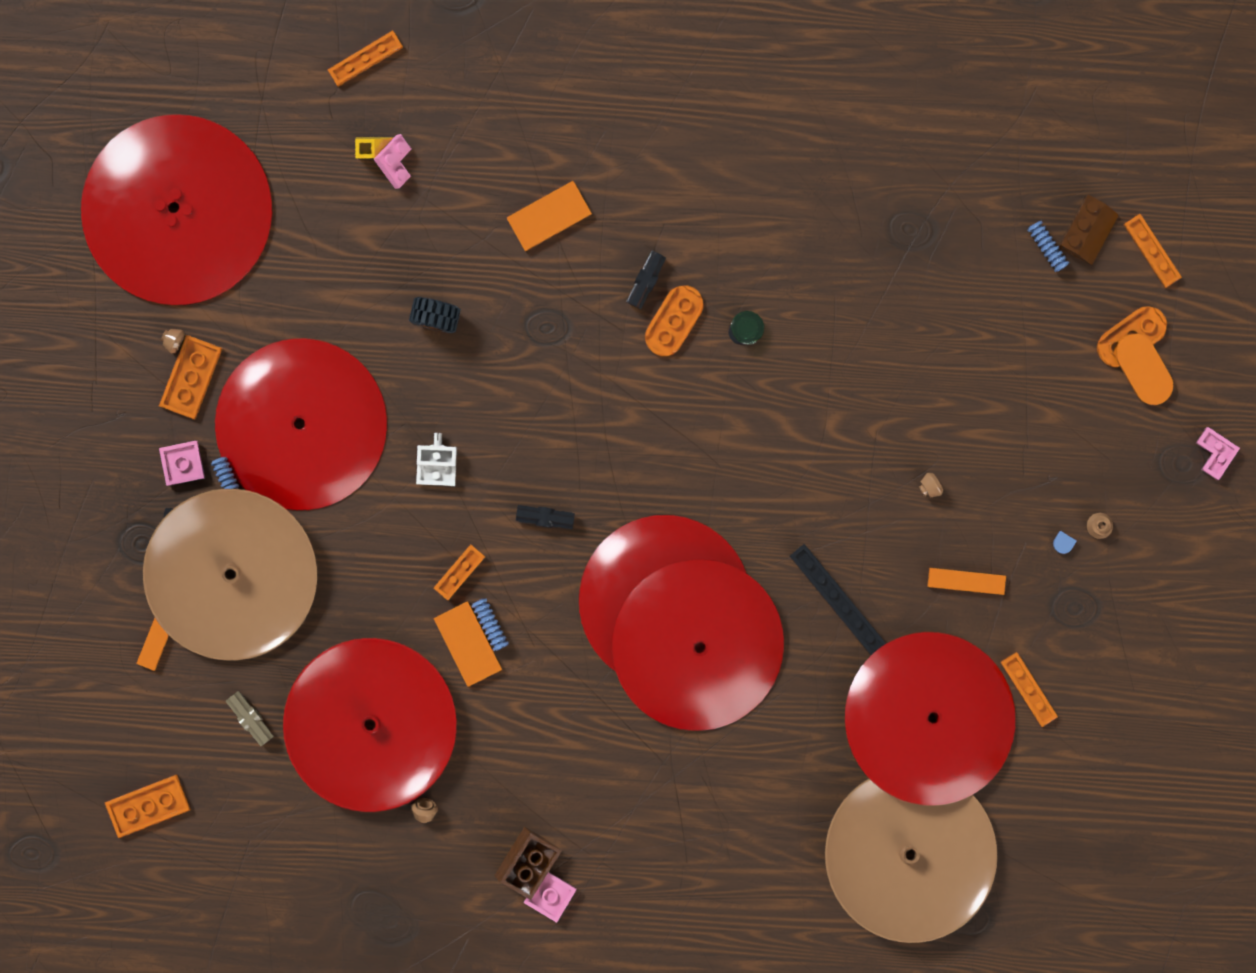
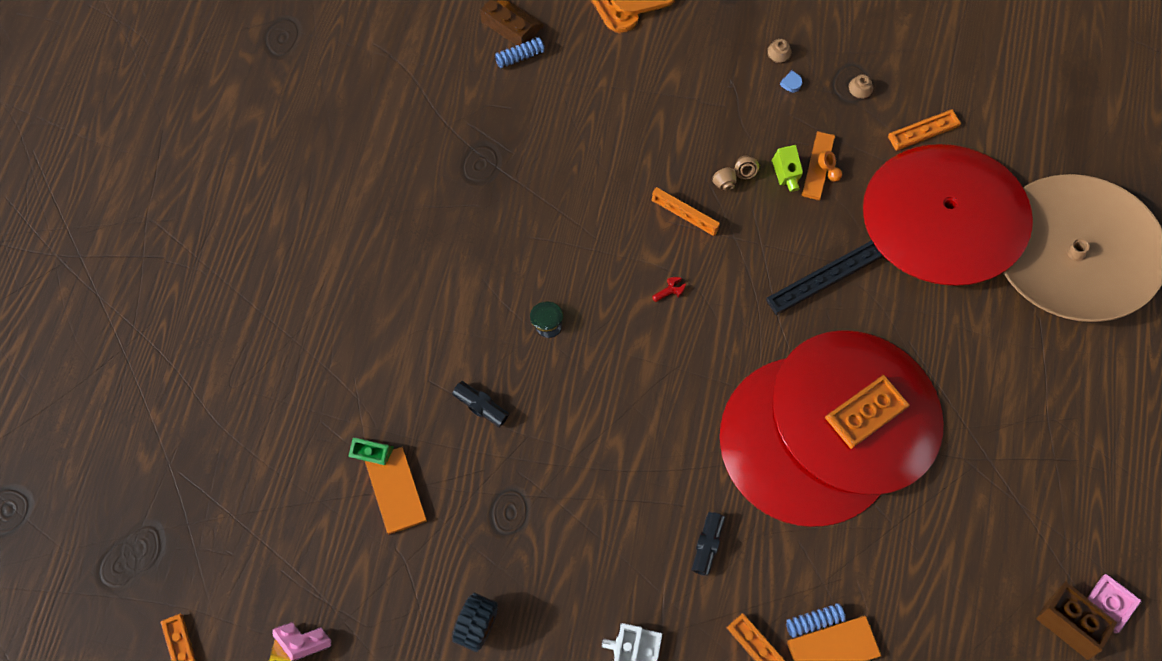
camera: 85 degrees left, 20 degrees down
orange tile [645,285,703,356] -> none
none -> green slope [348,437,394,465]
none -> orange tile [652,187,720,236]
none -> red bar [652,277,686,302]
none -> medium nougat cone [734,155,759,180]
none -> lime torso [771,145,803,192]
none -> orange plate [818,151,842,182]
none -> orange tile [825,375,910,449]
none -> medium nougat cone [849,75,873,98]

